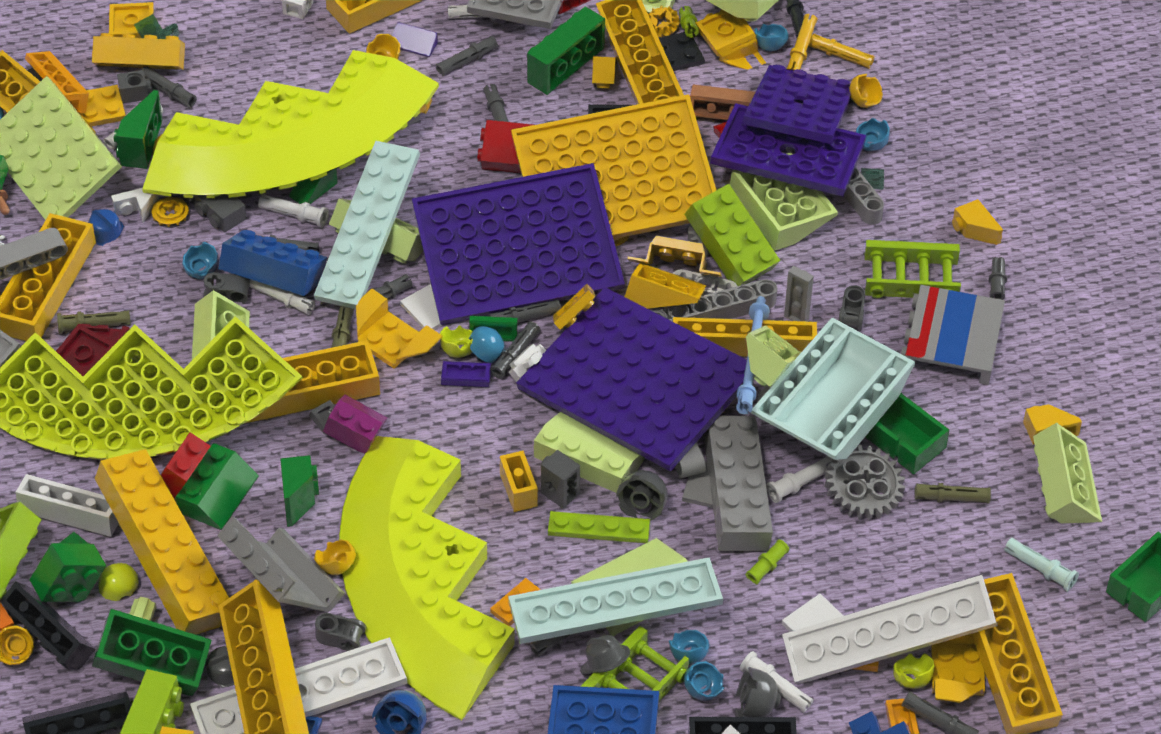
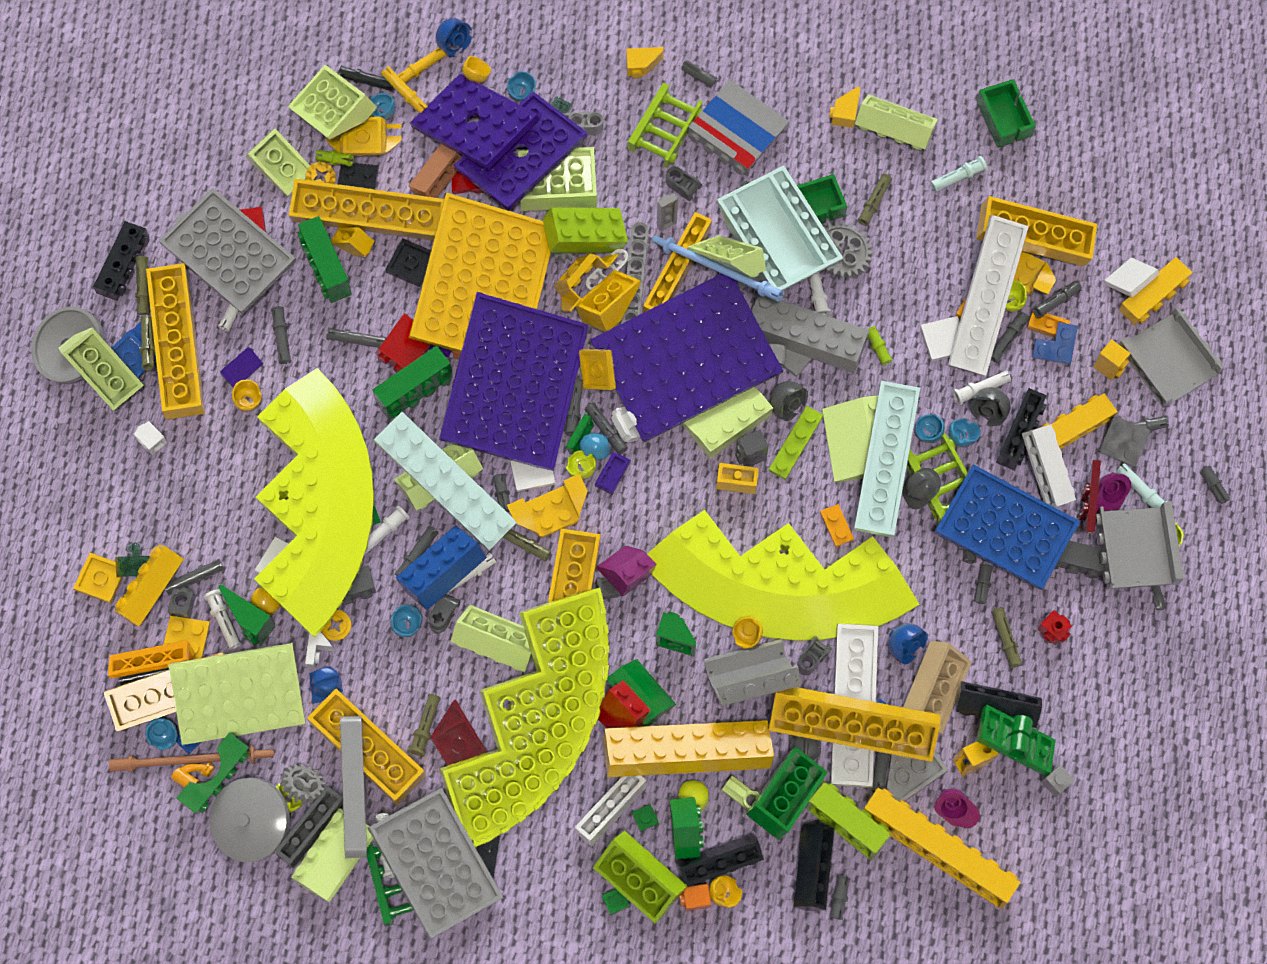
camera: 65 degrees left, 20 degrees up
none -> green brick [372,346,453,420]
none -> blue cylinder [435,18,472,57]
none -> dark grey pin [991,311,1030,364]

